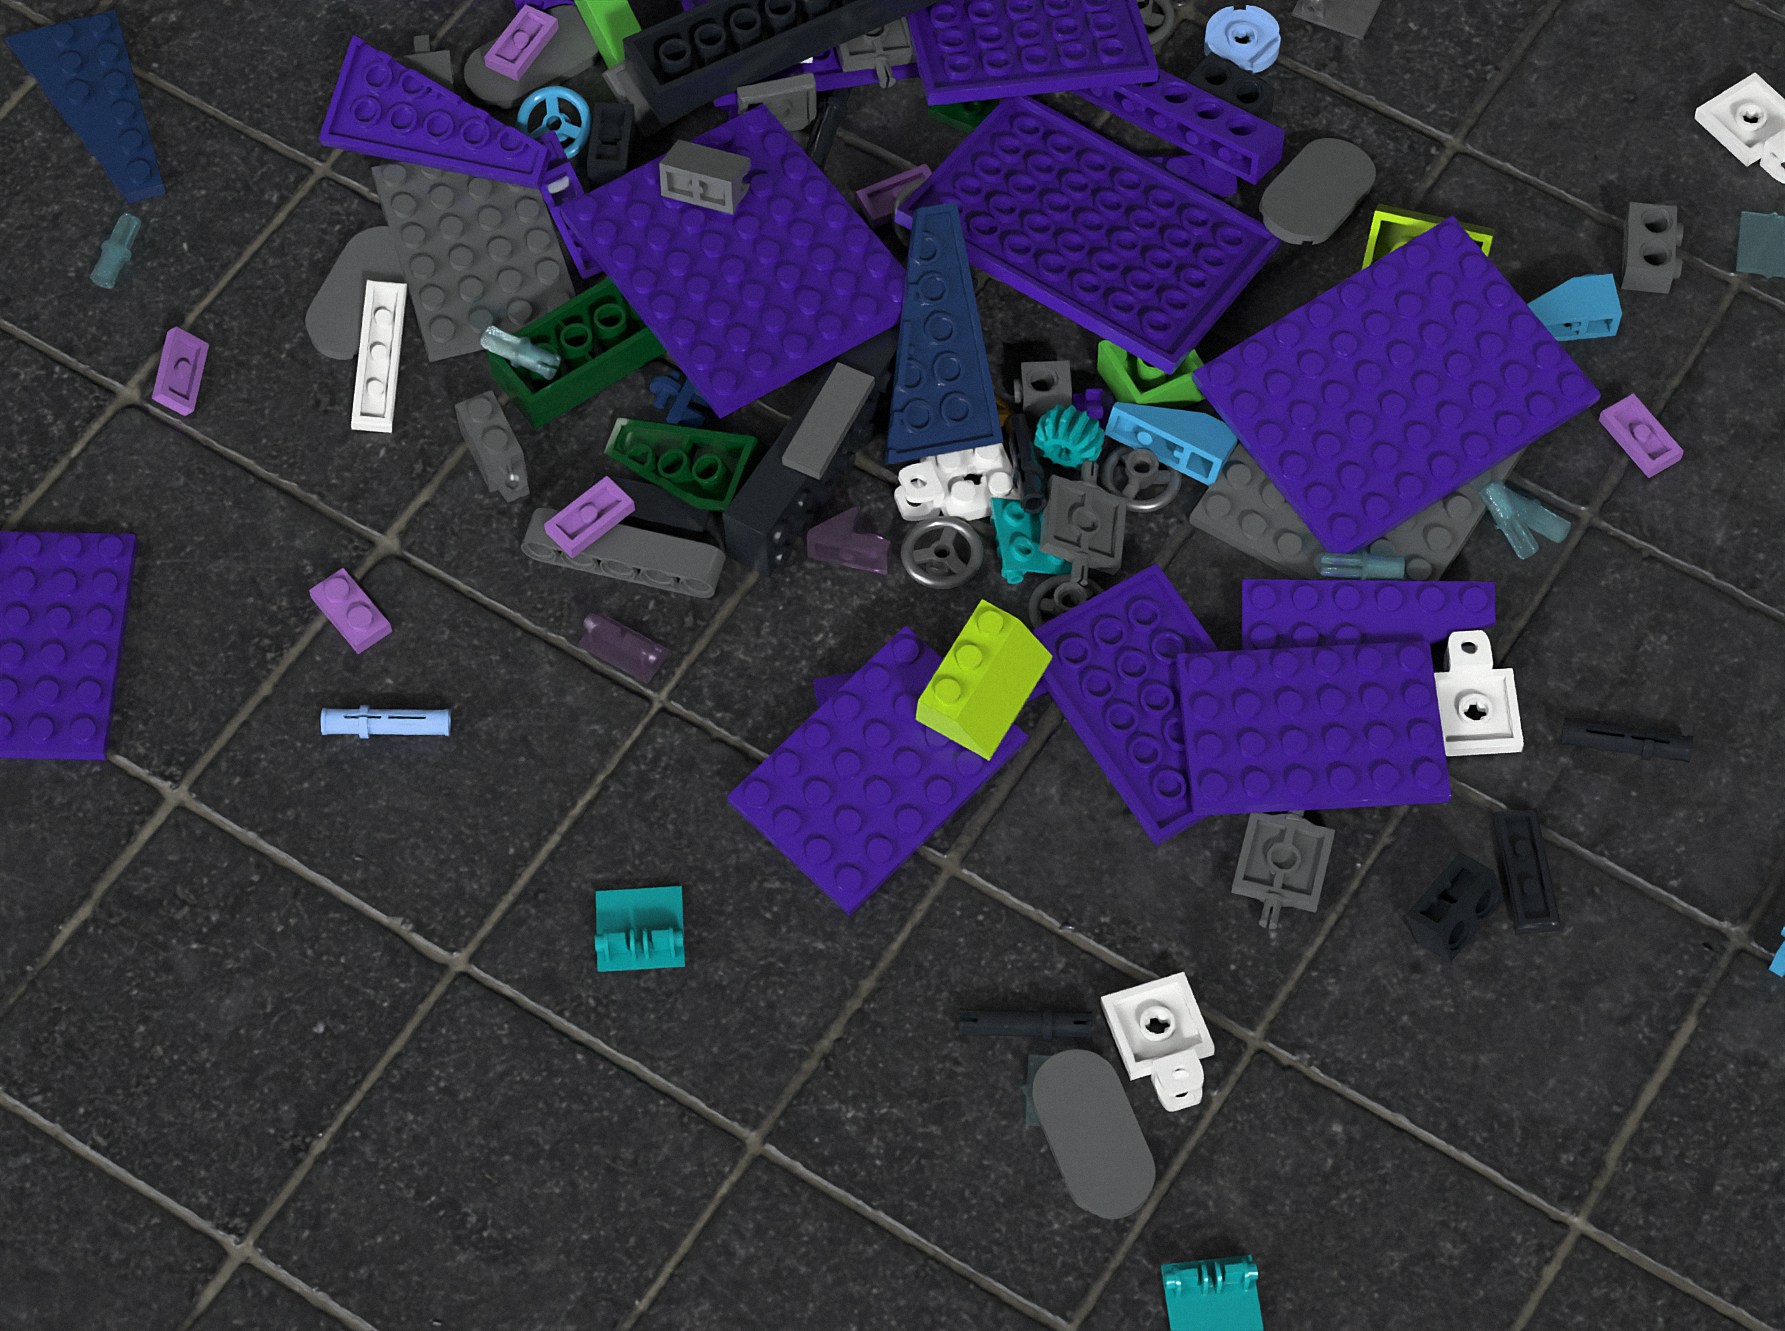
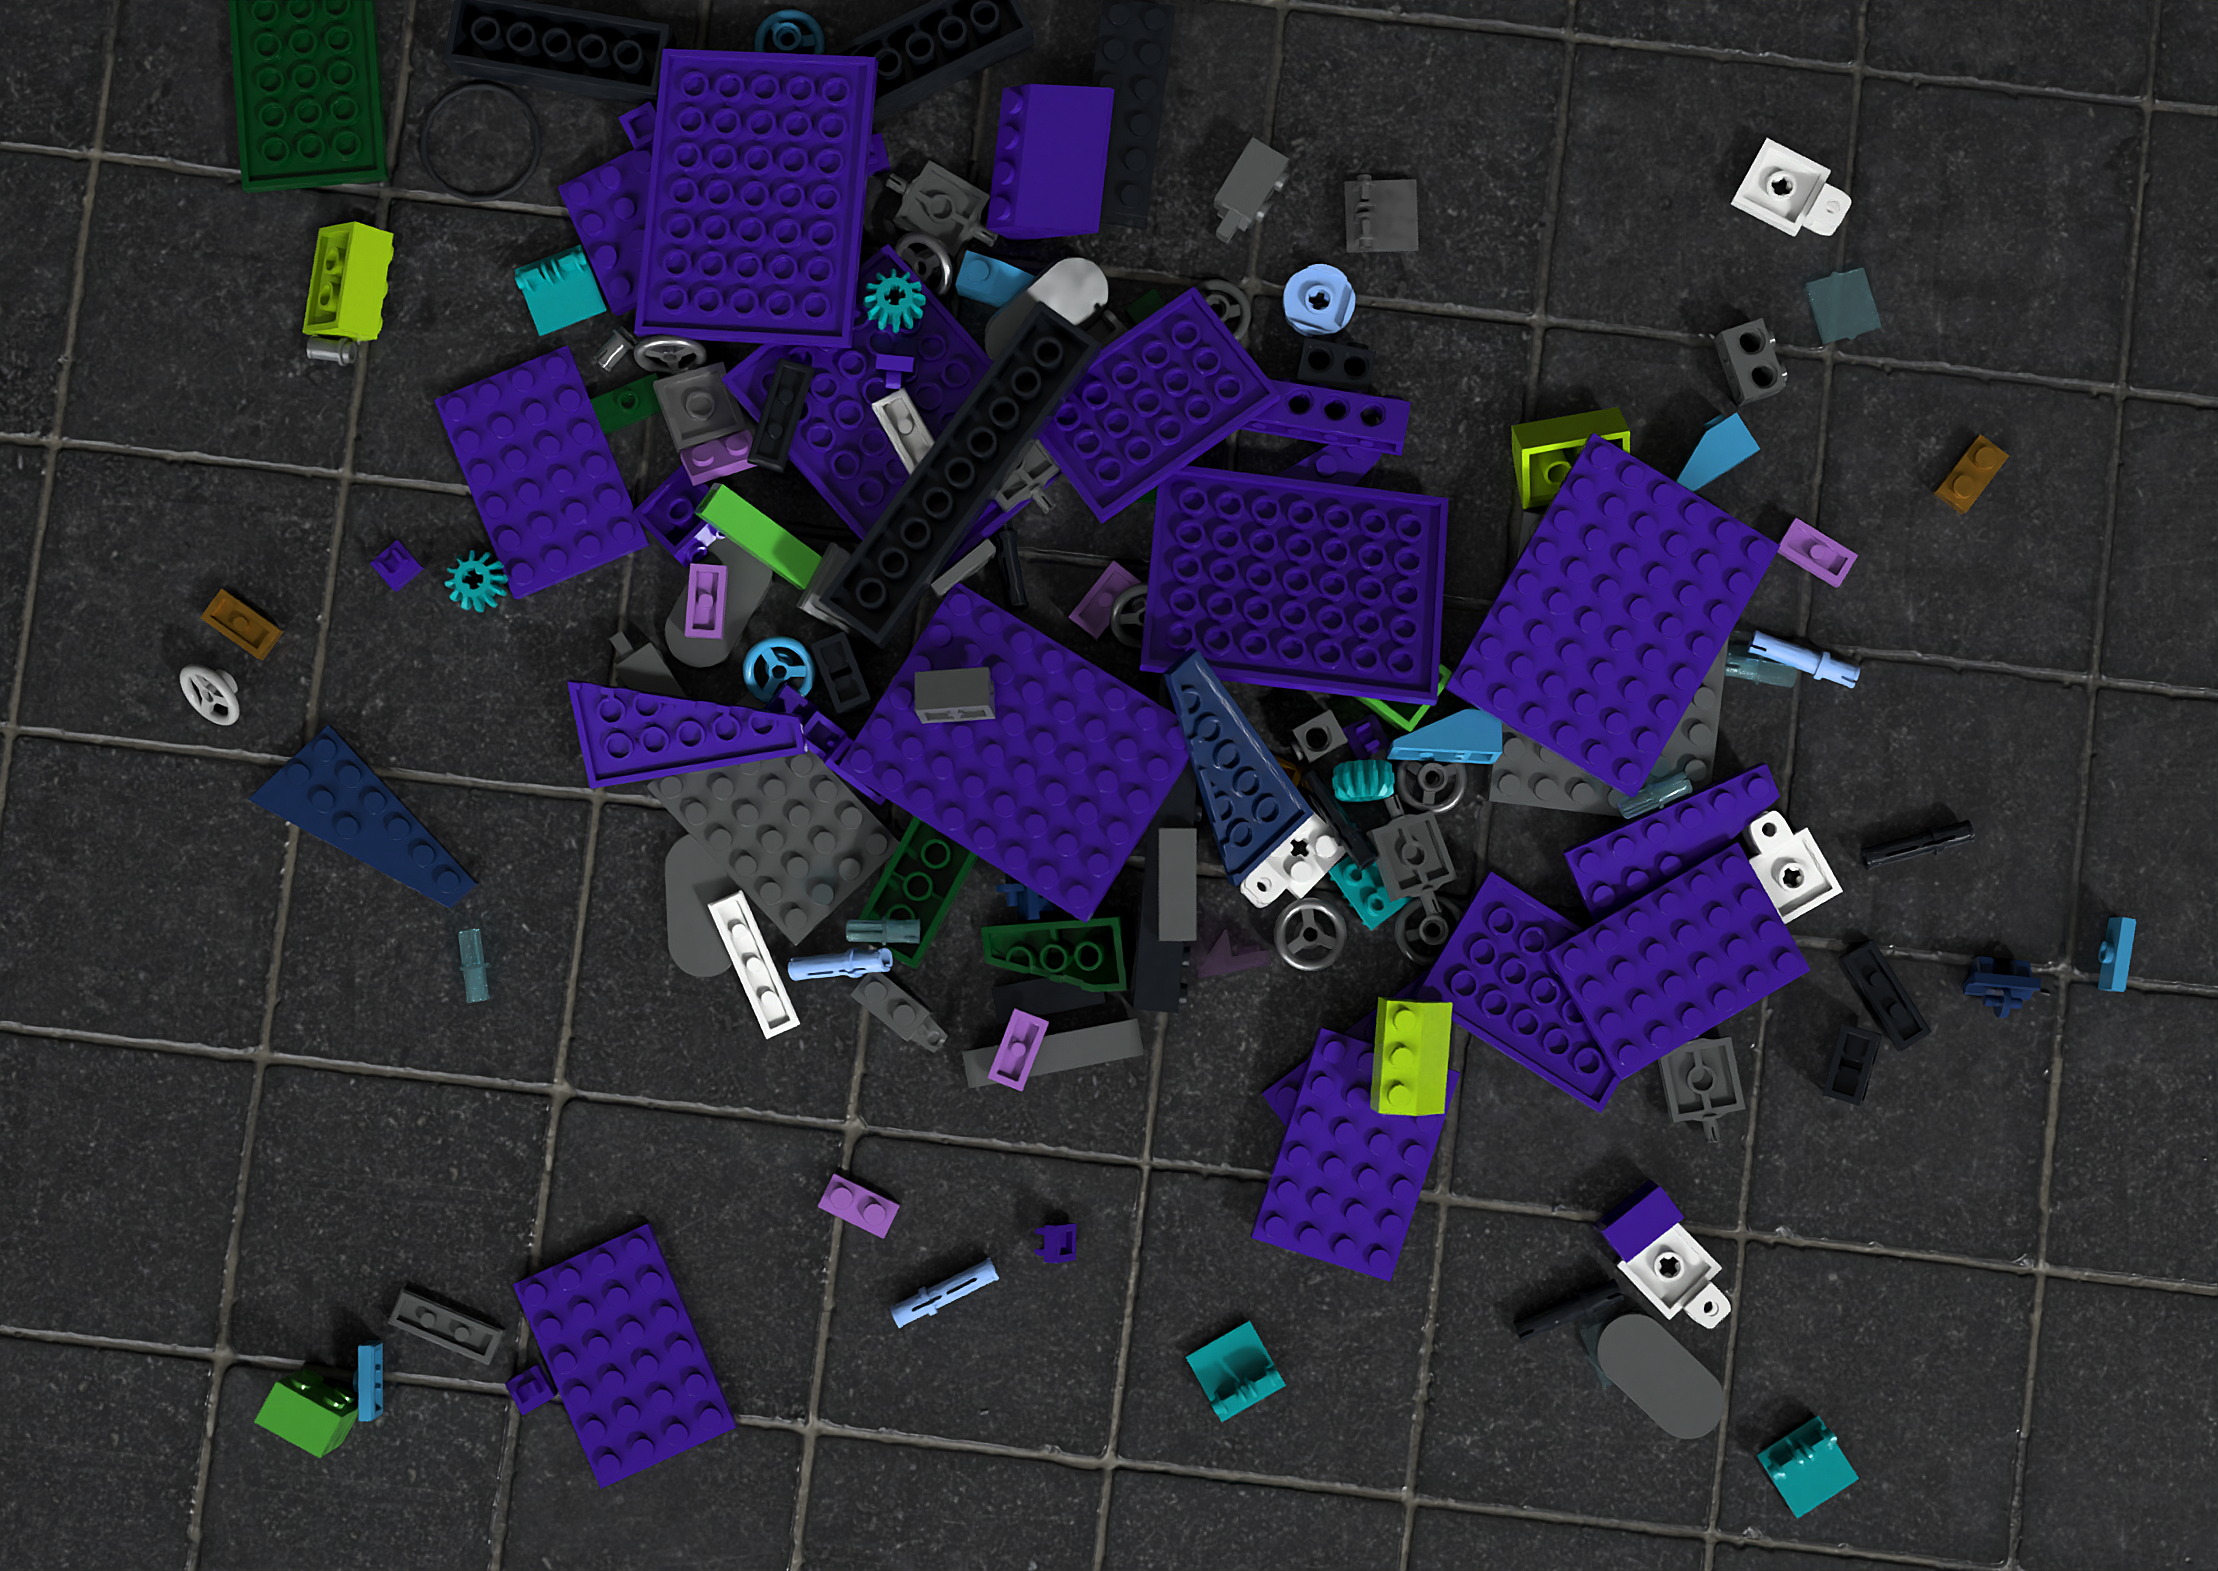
camera: 25 degrees left, 25 degrees up
medium lavender plate [152,326,209,416] -> none
clear purple hinge [578,613,671,684] -> none
dark grey tile [1259,138,1376,245] -> none
clear light blue axle [1478,479,1539,559] -> none
none -> light blue pin [788,948,893,981]
none -> dark purple tile [1034,1222,1077,1263]
none -> dark purple hinge [1593,1179,1684,1263]
none -> light blue pin [1747,630,1861,689]
none -> dark blue hips [1962,956,2041,1018]

